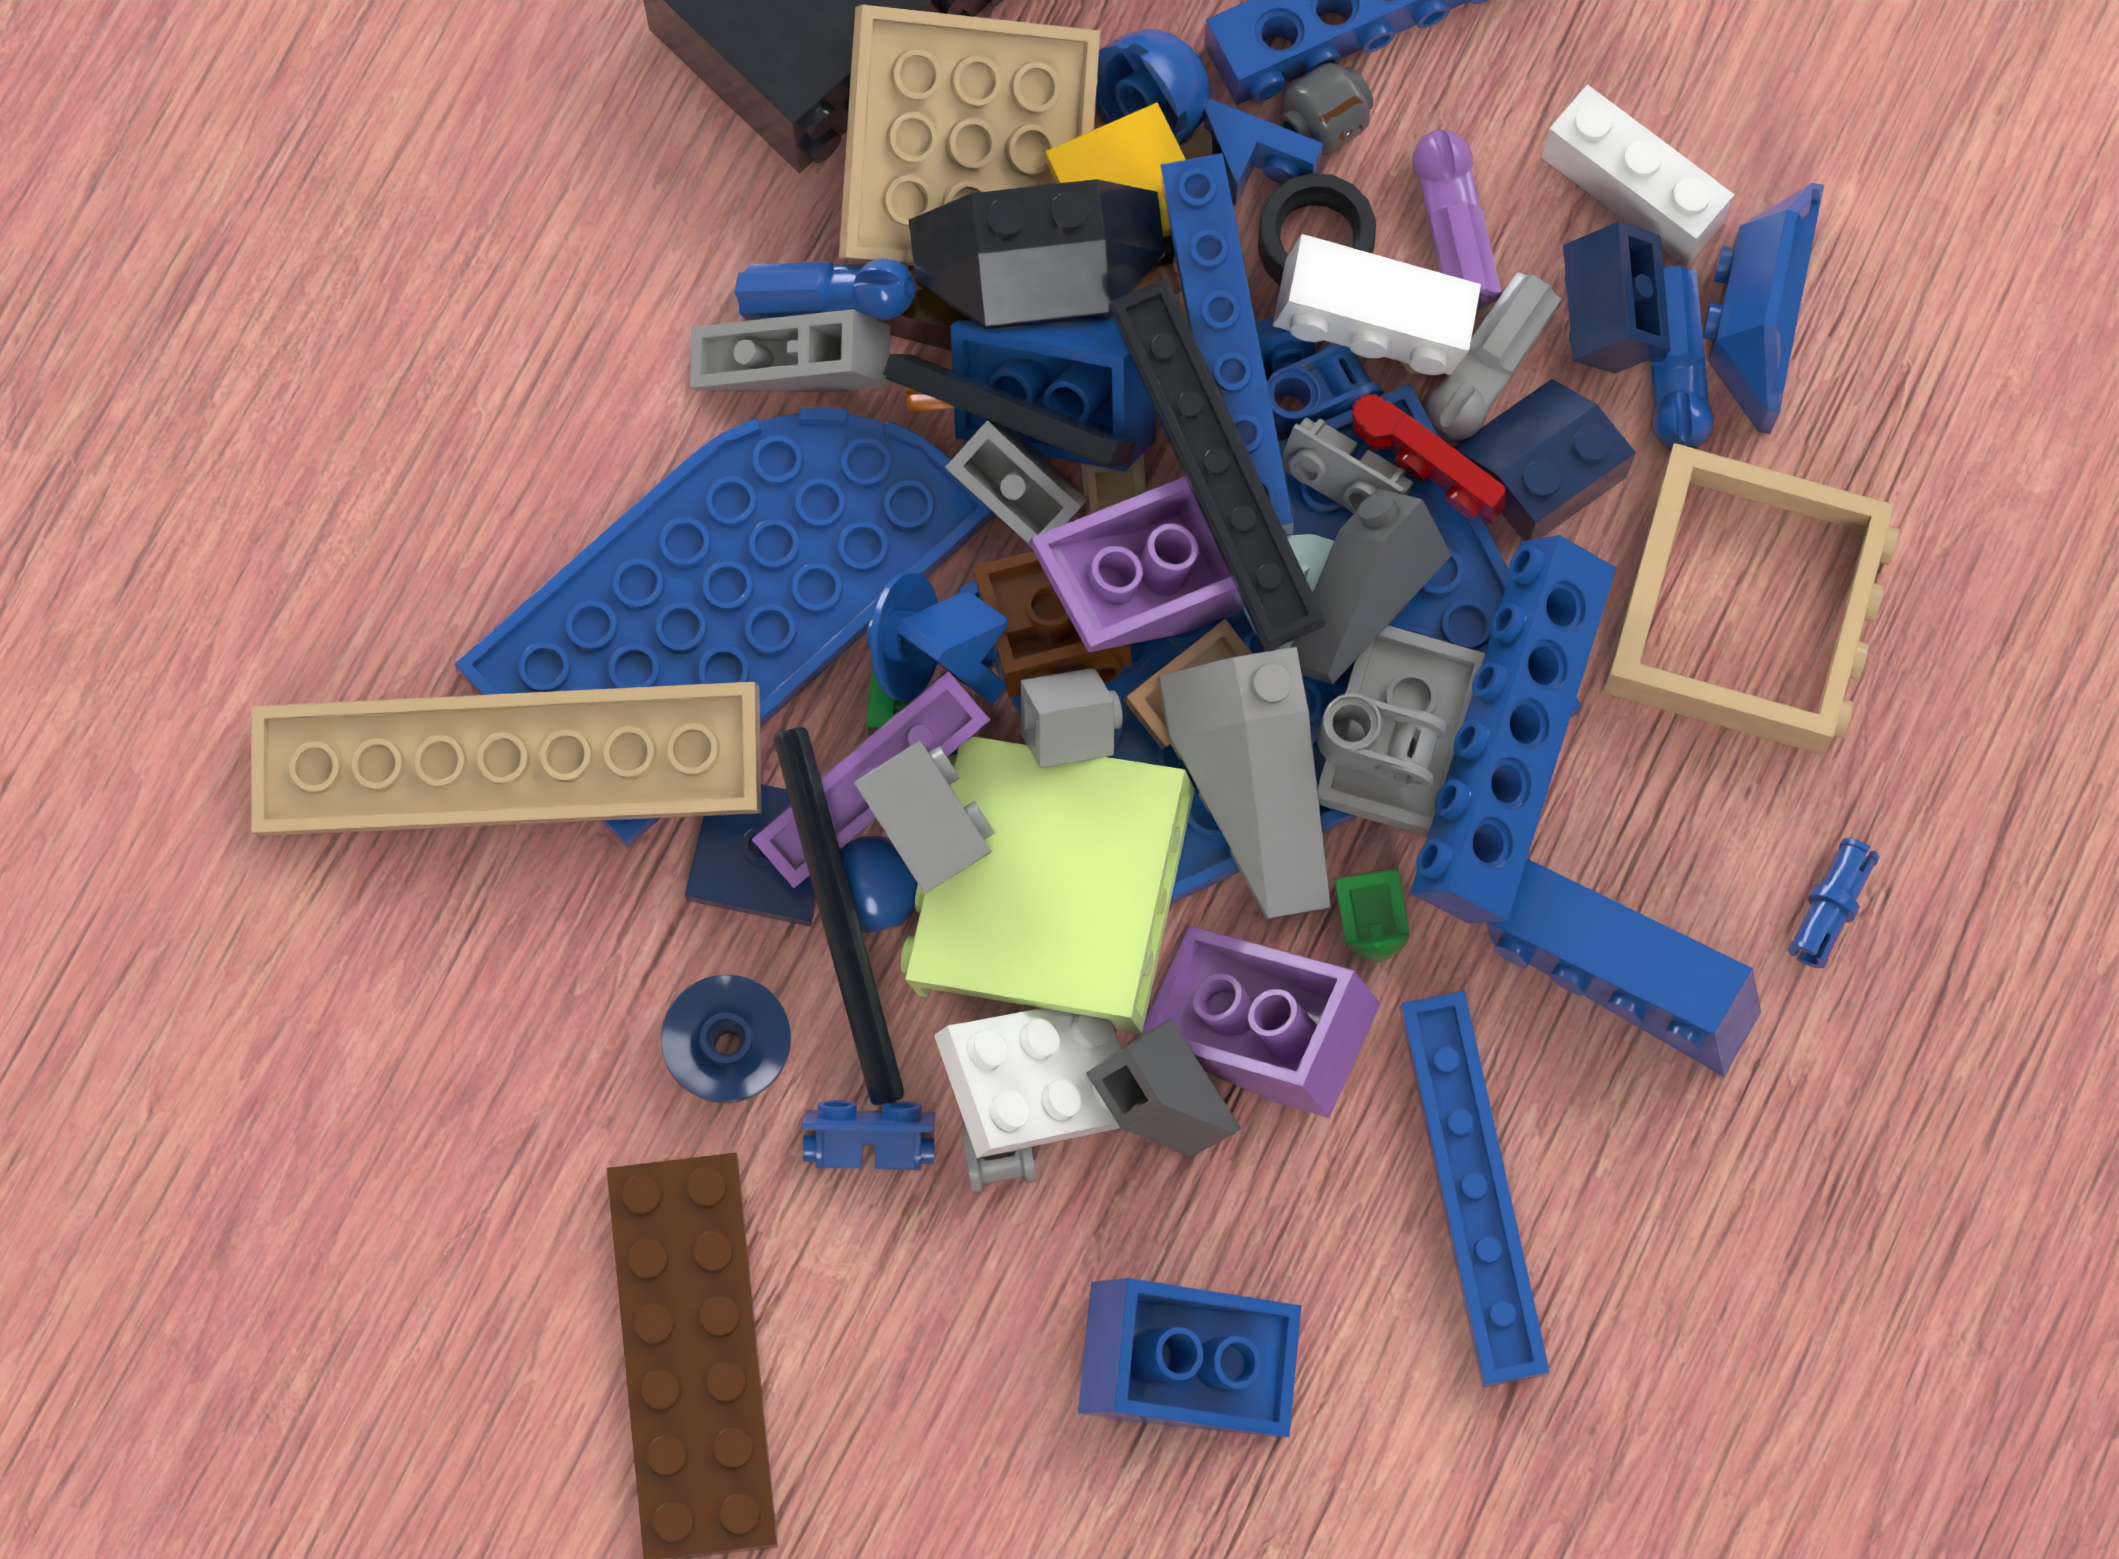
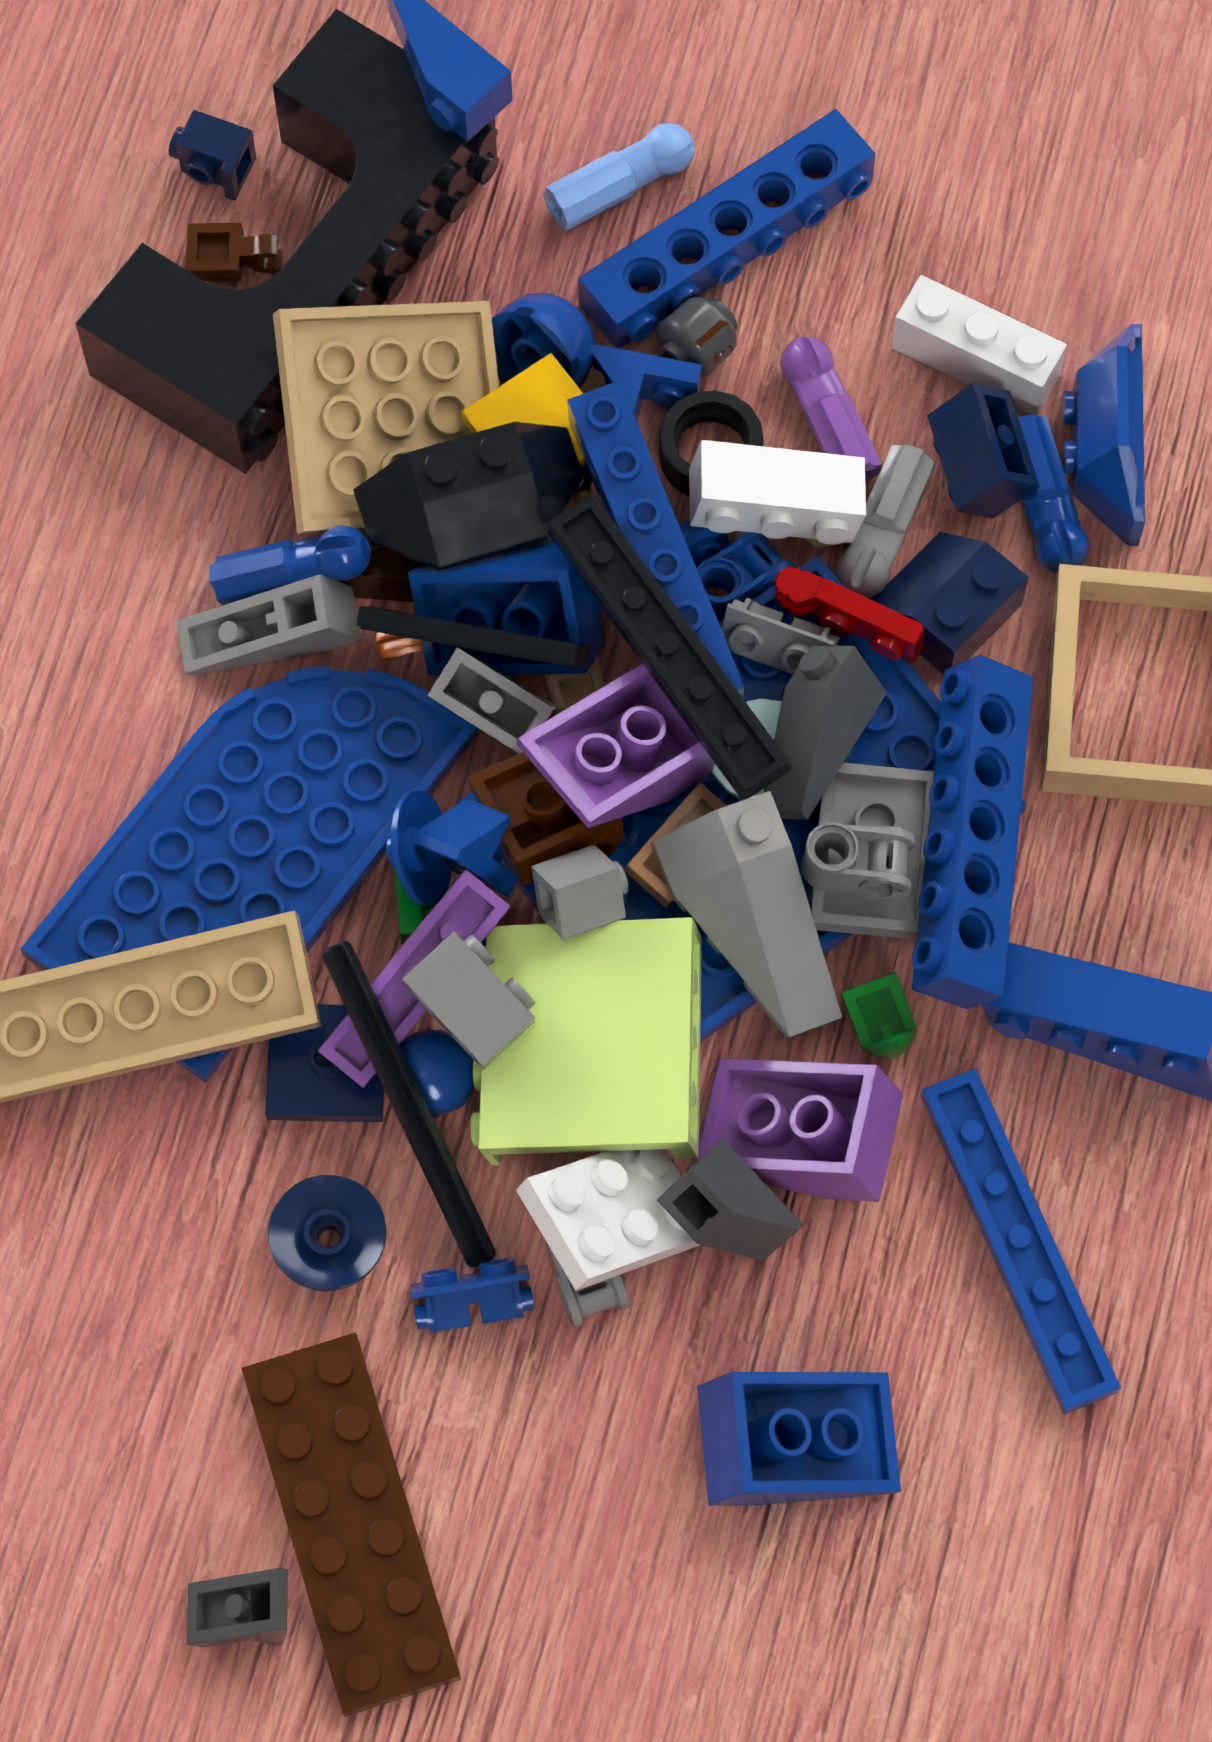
camera: 10 degrees left, 5 degrees down
none -> dark grey slope [187,1568,288,1647]

